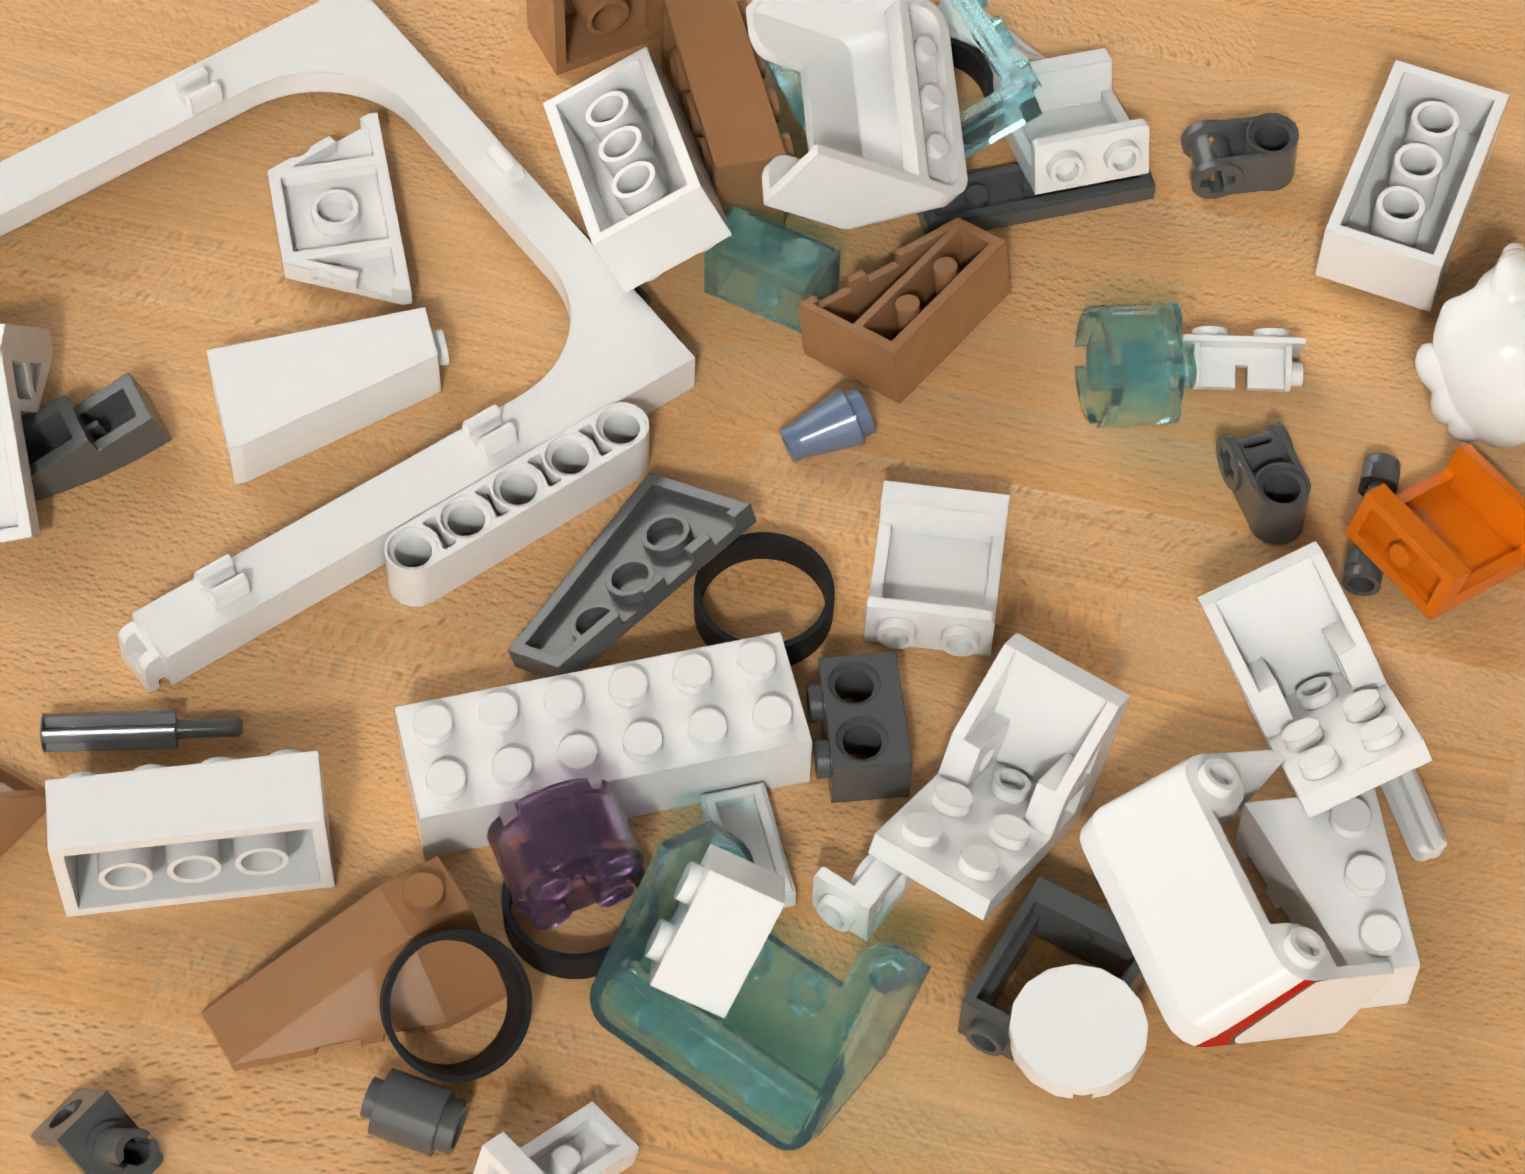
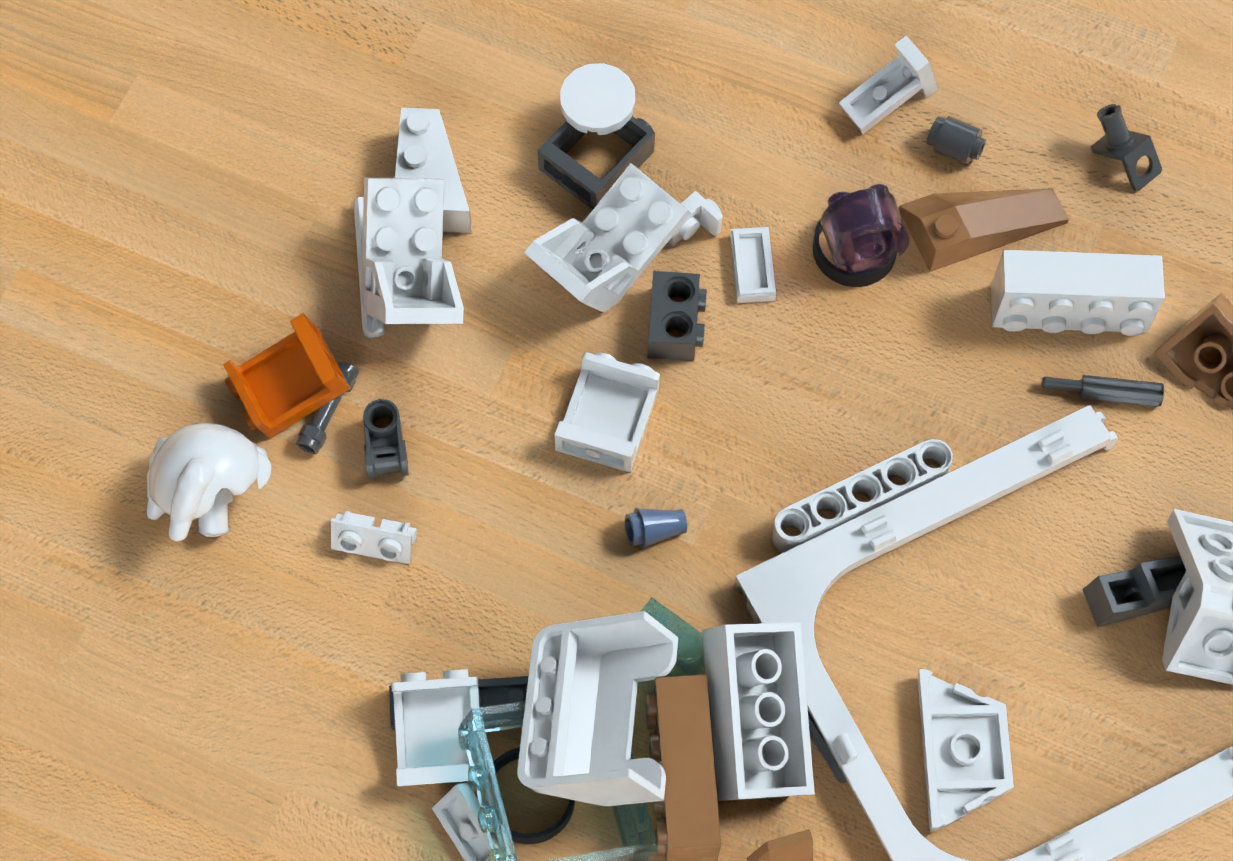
camera: 170 degrees left, 10 degrees up
white slope [206,307,449,484] -> none
black tyre [380,929,532,1082] -> none
white brick [395,632,812,859] -> none
dark grey wing [508,473,757,677] -> none
clear light blue windscreen [590,820,931,1151] -> none
white brick [644,844,785,1019] -> none
black tyre [694,532,834,666] -> none
medium nougat wedge [797,217,1011,404] -> none
clear light blue brick [1075,301,1197,428] -> none
white windscreen [1080,750,1395,1047] -> none
dark grey piece [1180,113,1299,199] -> none
white brick [1315,60,1509,312] -> none

